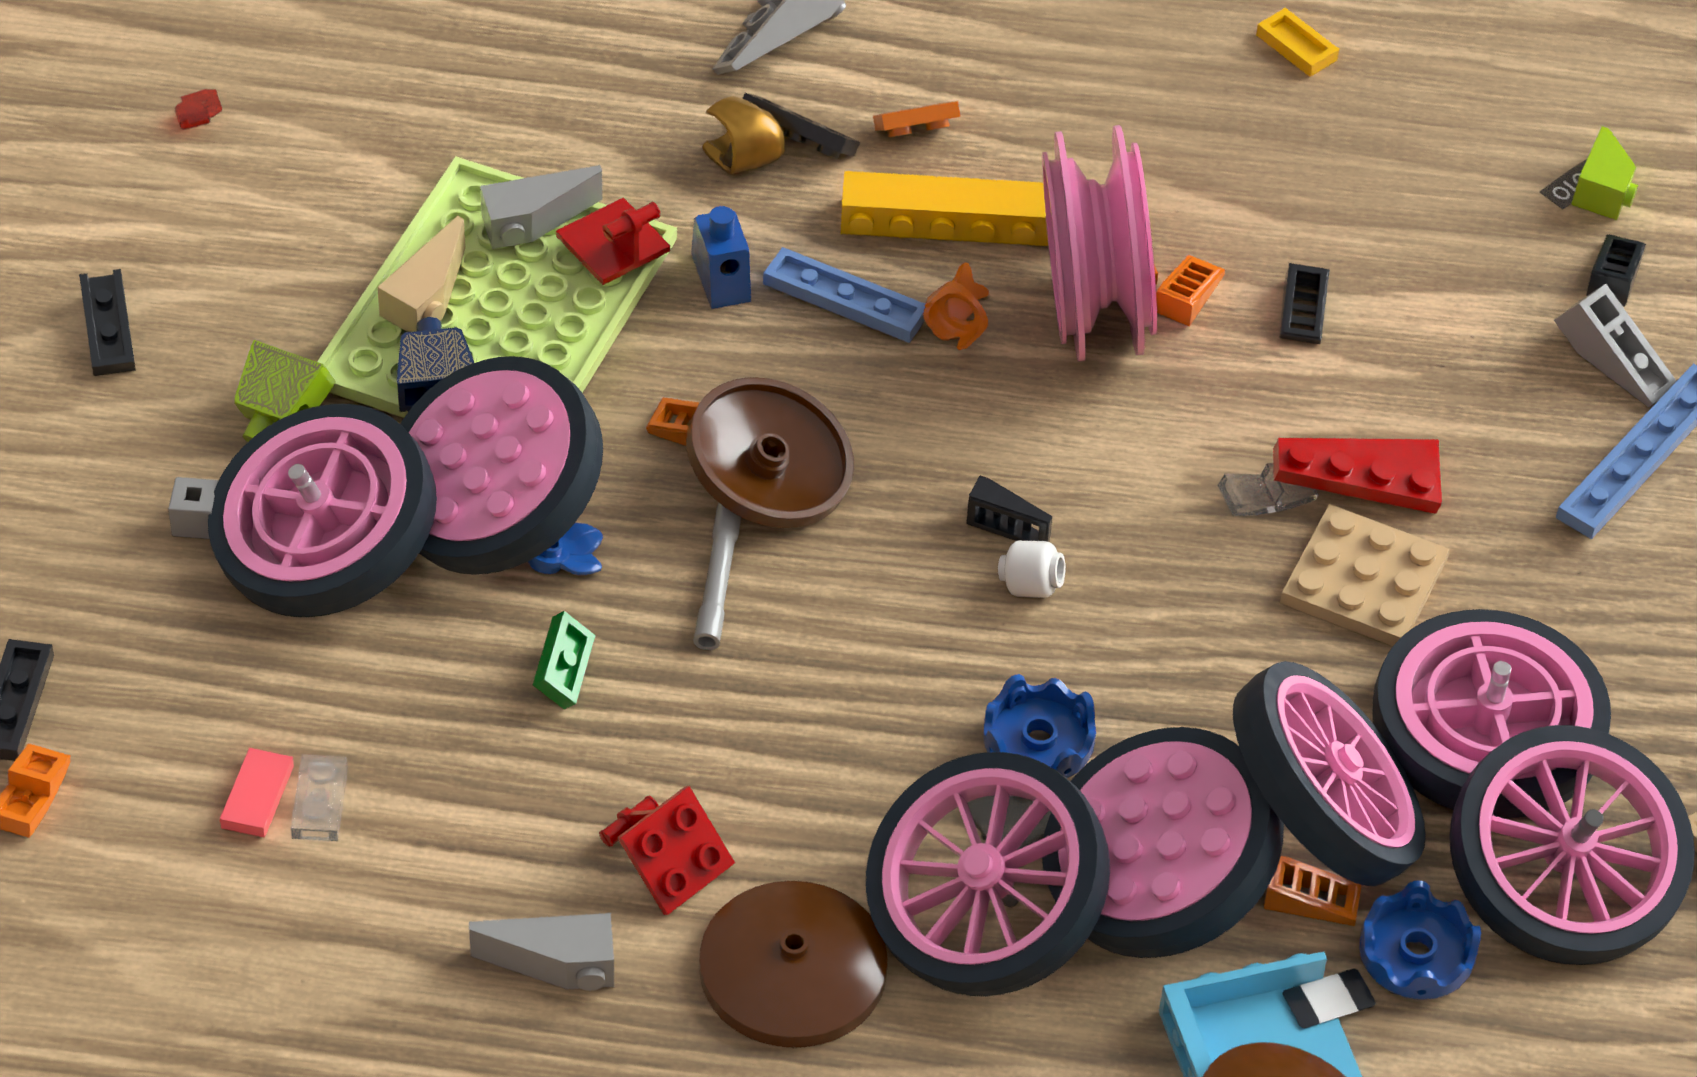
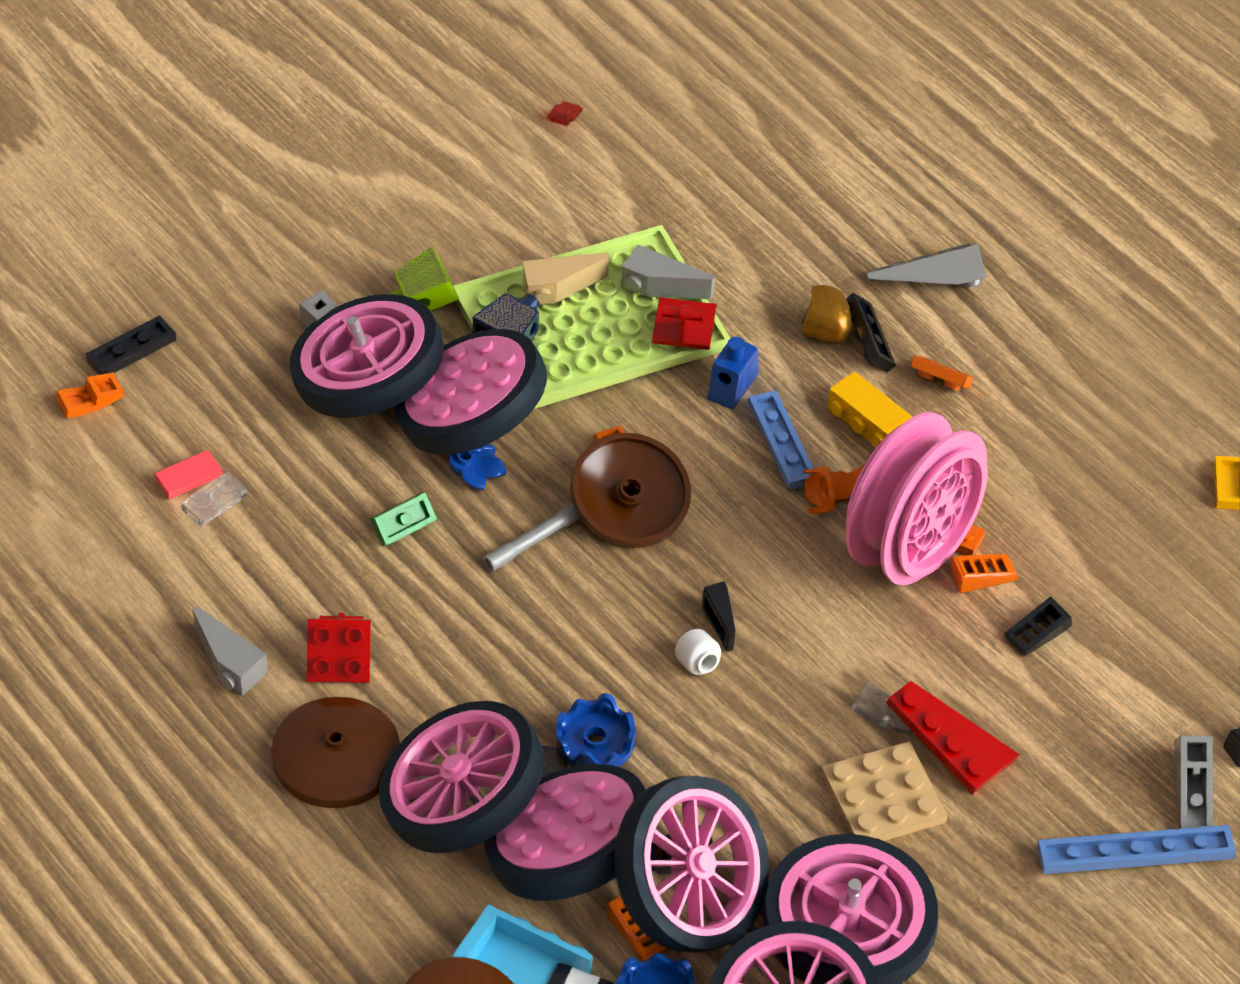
camera: 45 degrees right, 0 degrees up
black hinge [79,269,136,376] -> none

